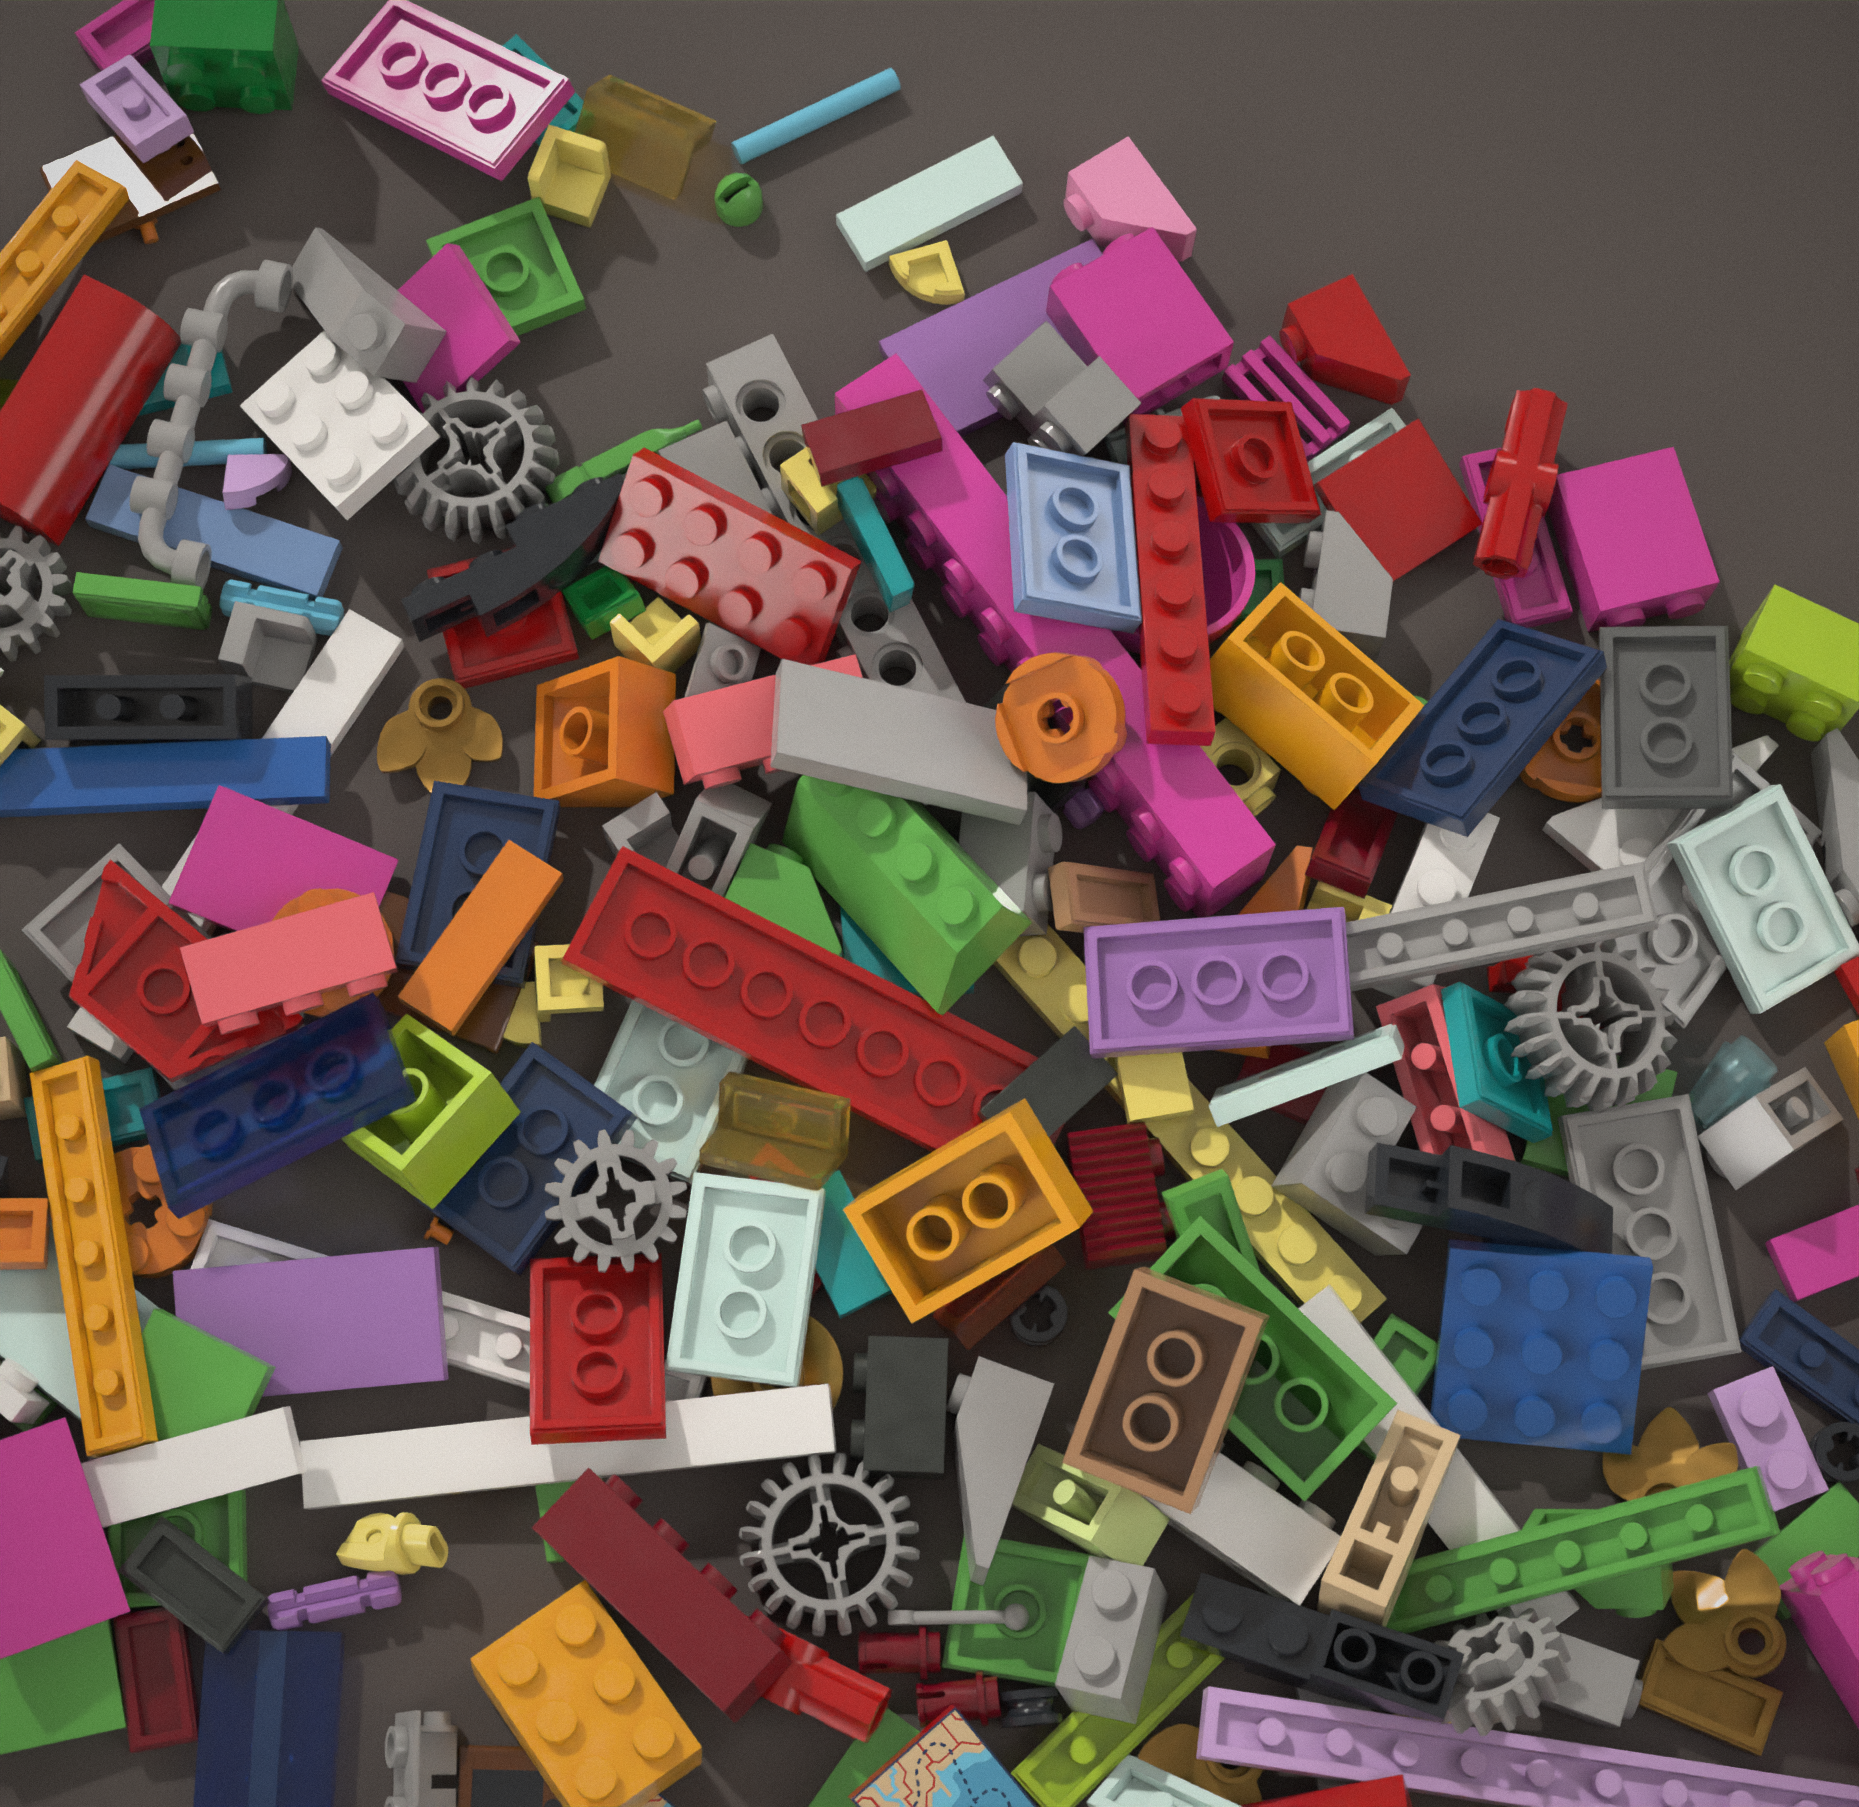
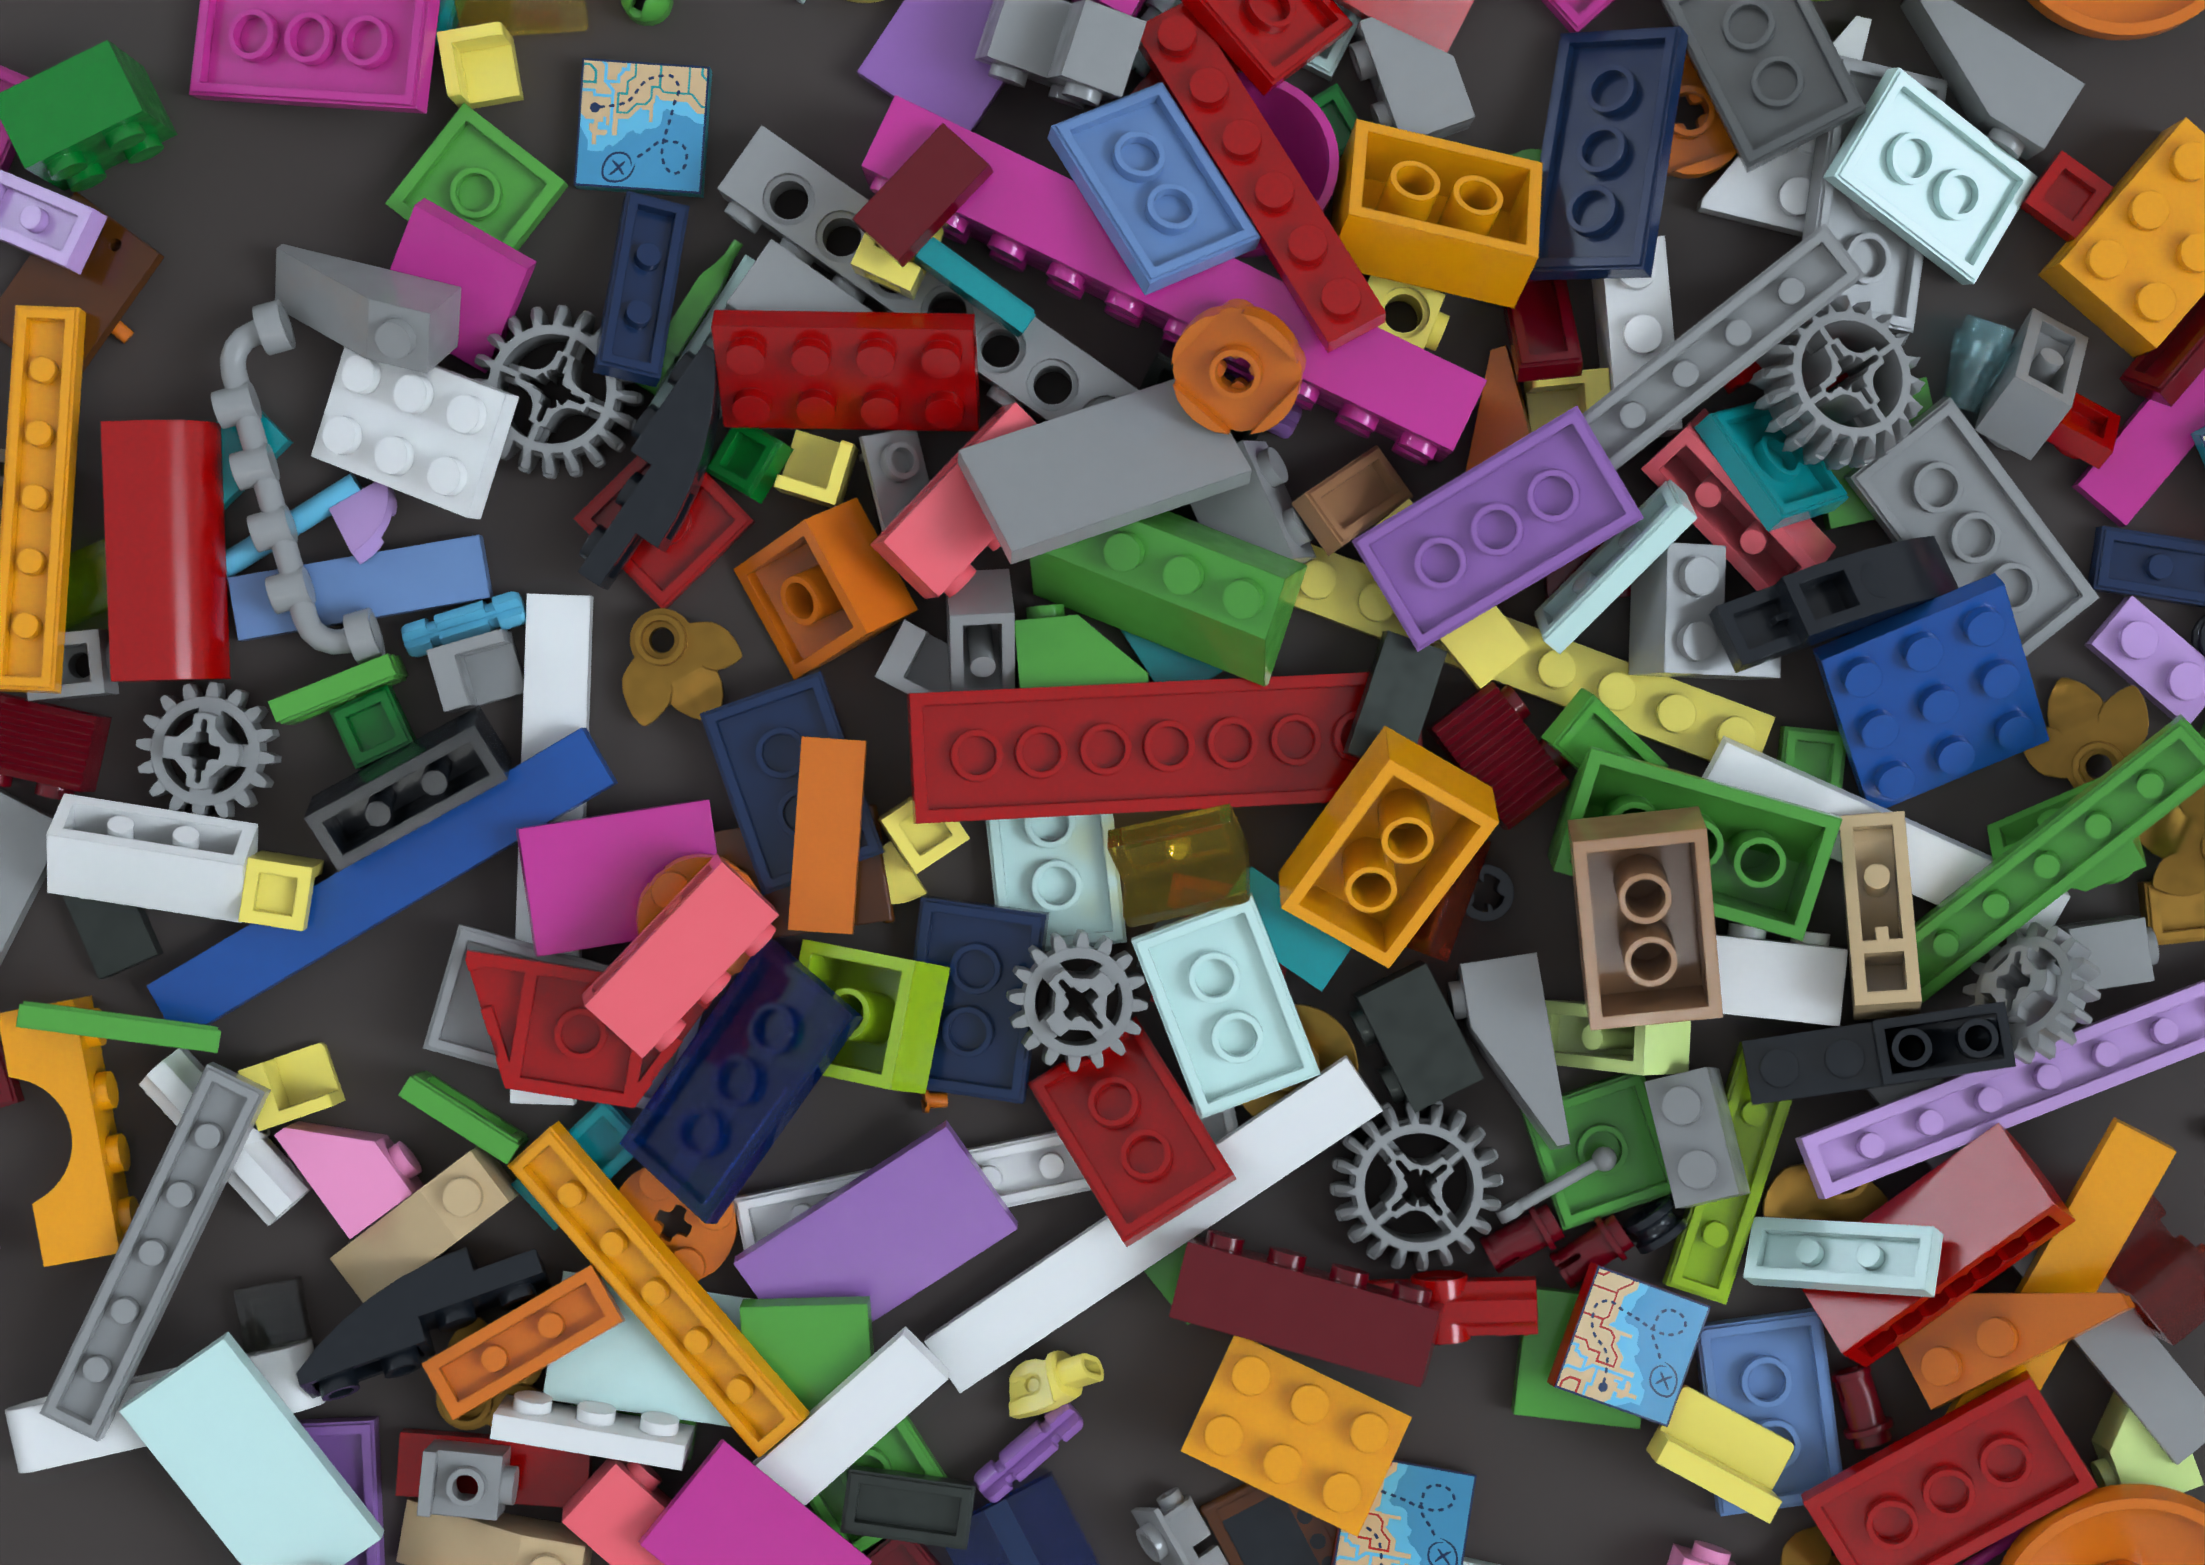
camera: 30 degrees left, 15 degrees up
none -> green tile [329,685,416,769]
none -> tile [574,58,712,198]
none -> dark blue tile [593,191,690,387]
none -> red plate [2046,392,2121,469]

